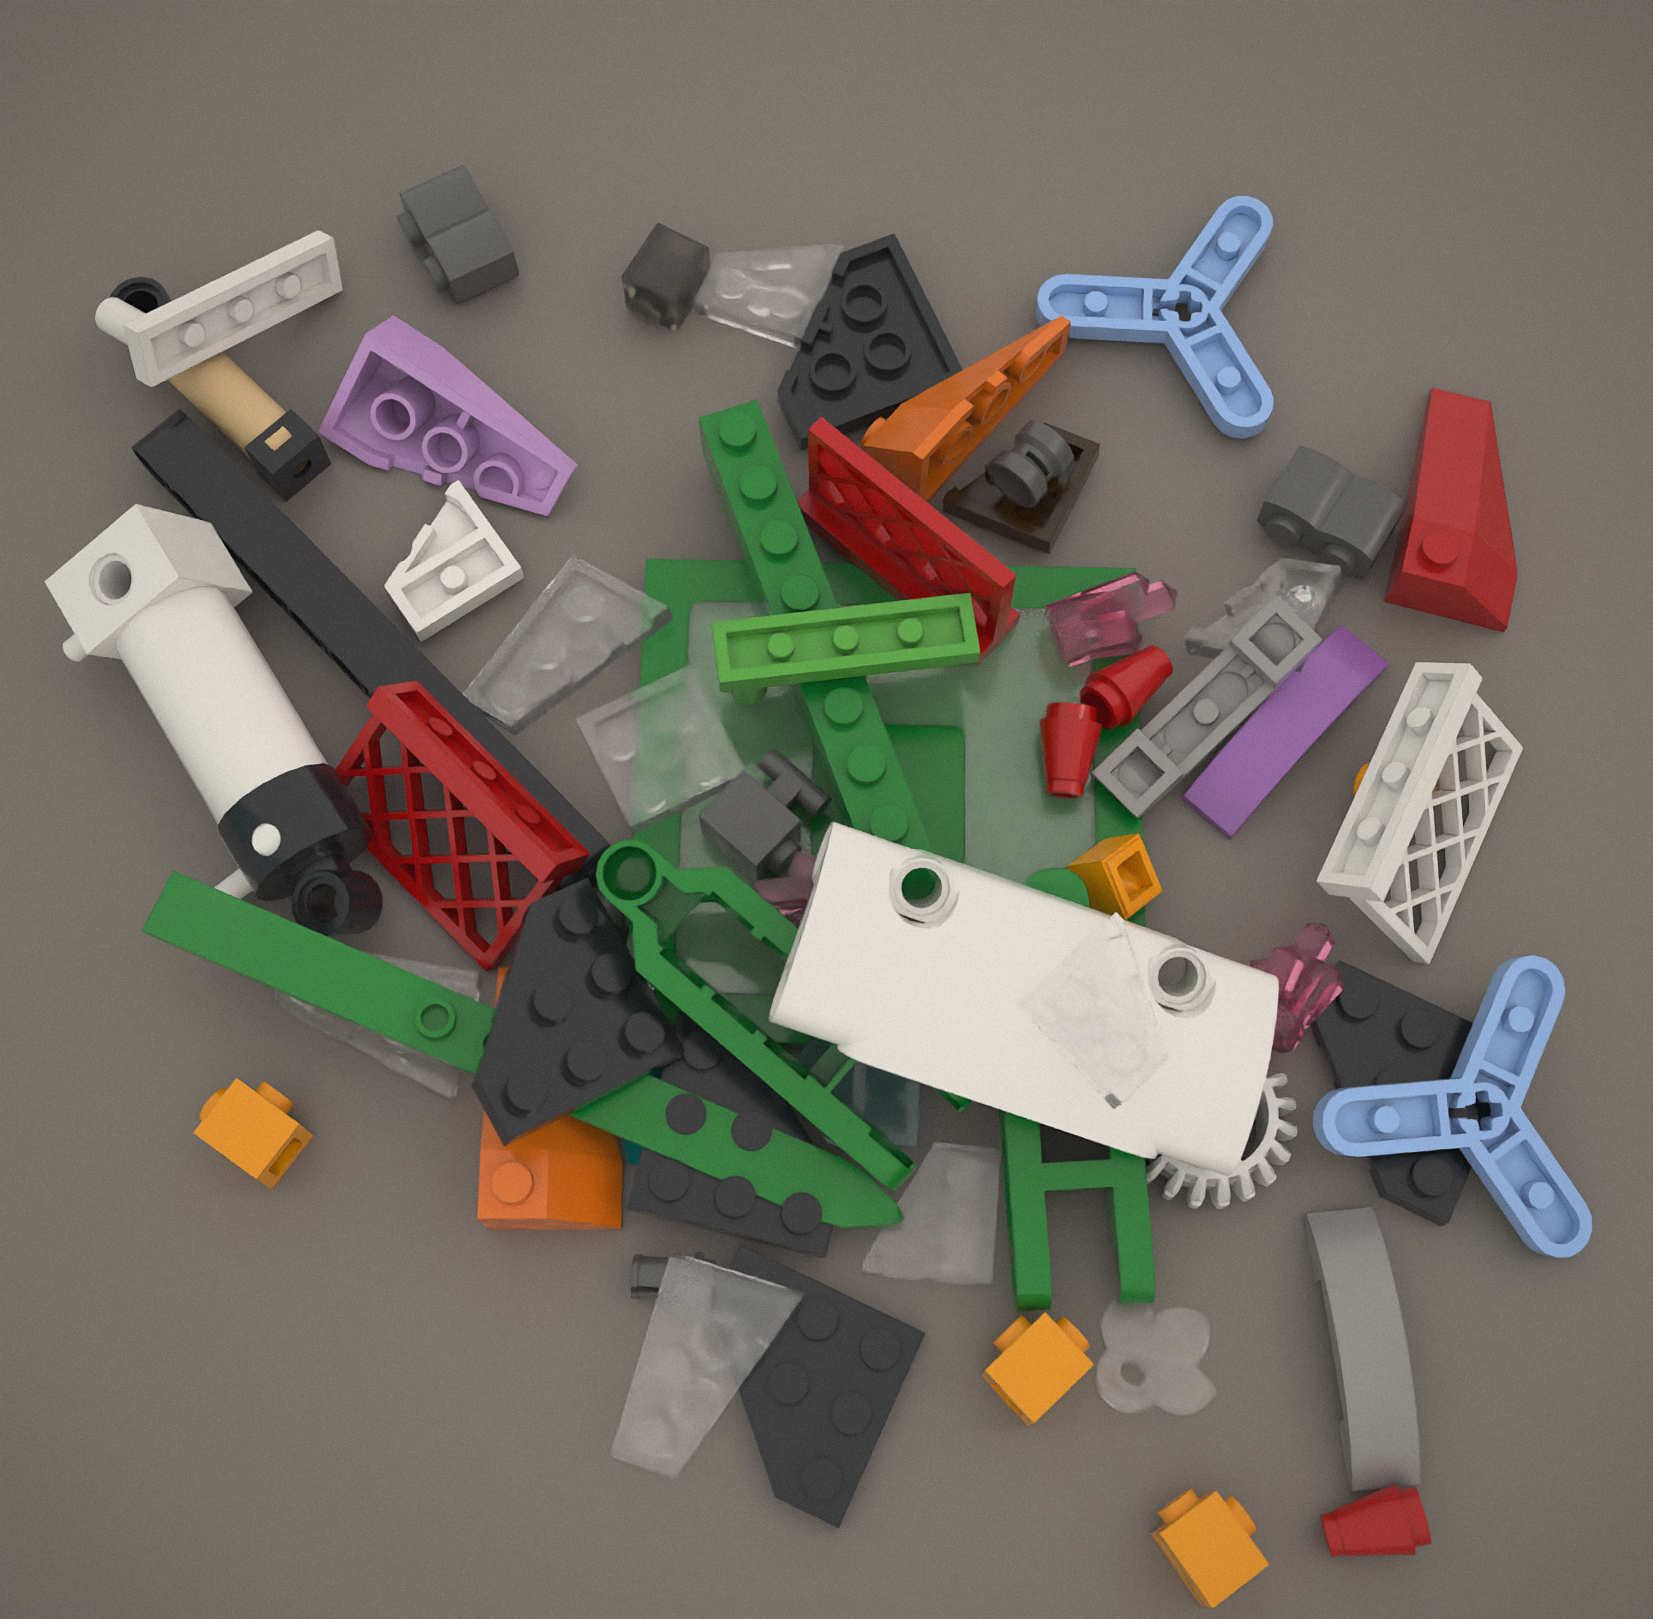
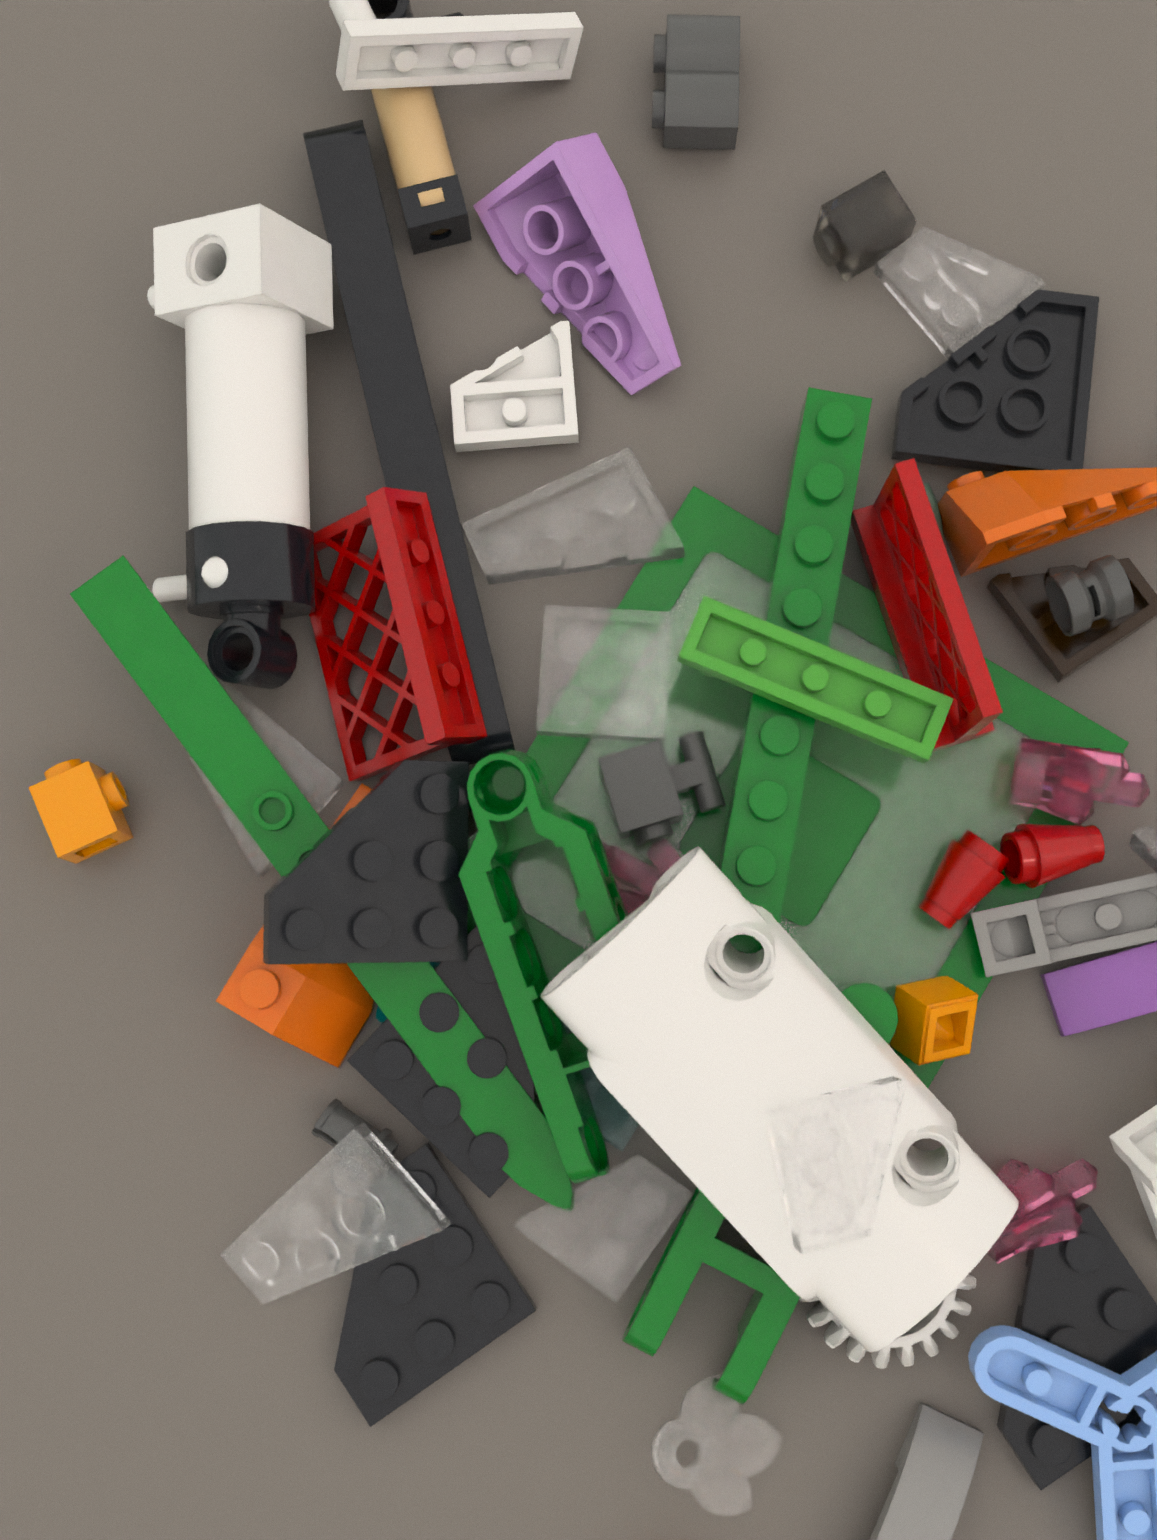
camera: 35 degrees right, 10 degrees up
light orange brick [980,1312,1094,1427] -> none

